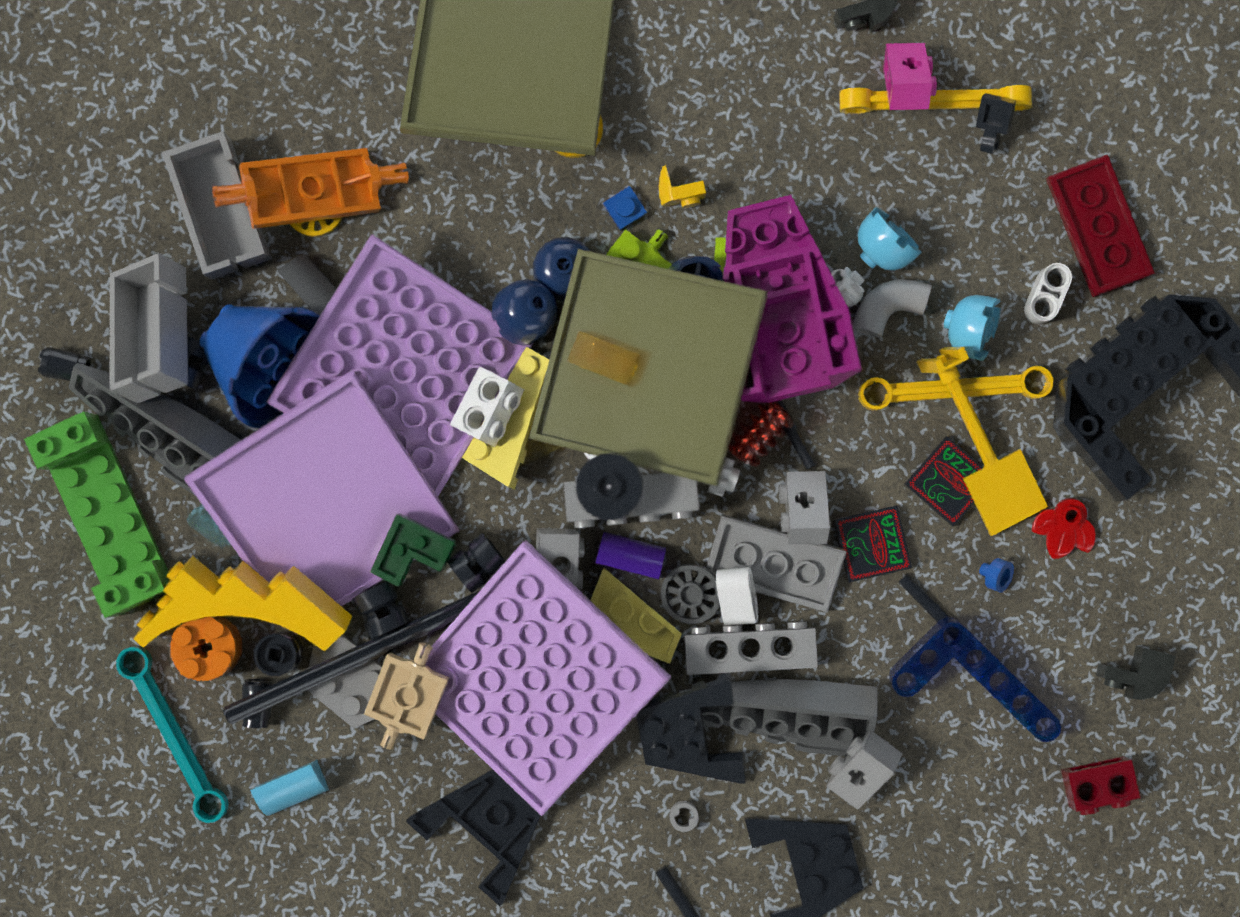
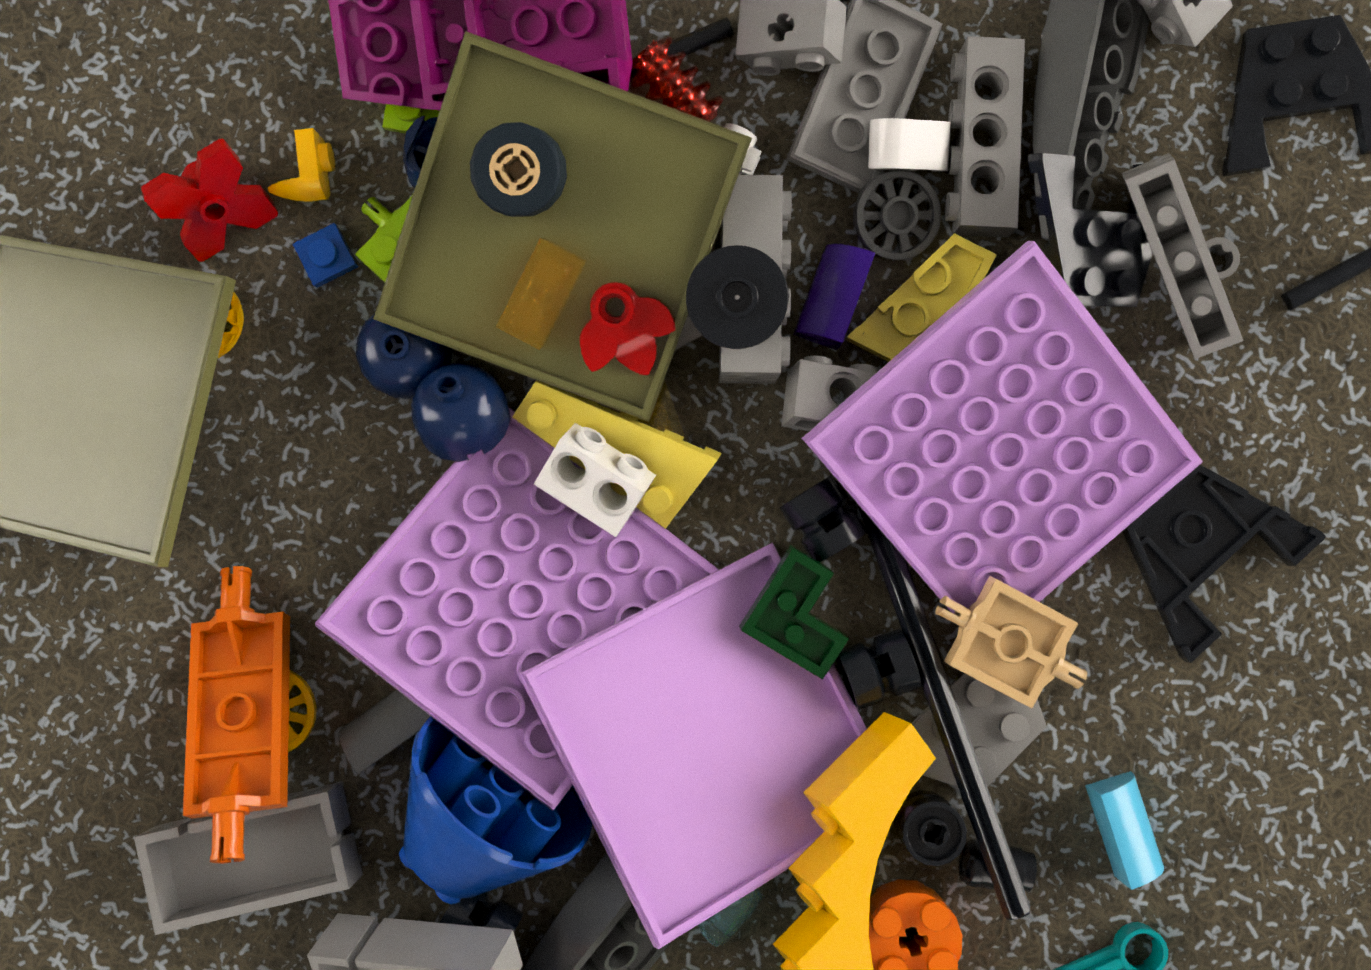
camera: 85 degrees left, 0 degrees up
none -> red plant [141,139,278,262]
none -> black wheel [470,122,567,217]
none -> red plate [580,282,676,376]
none -> light grey brick [1121,153,1244,359]

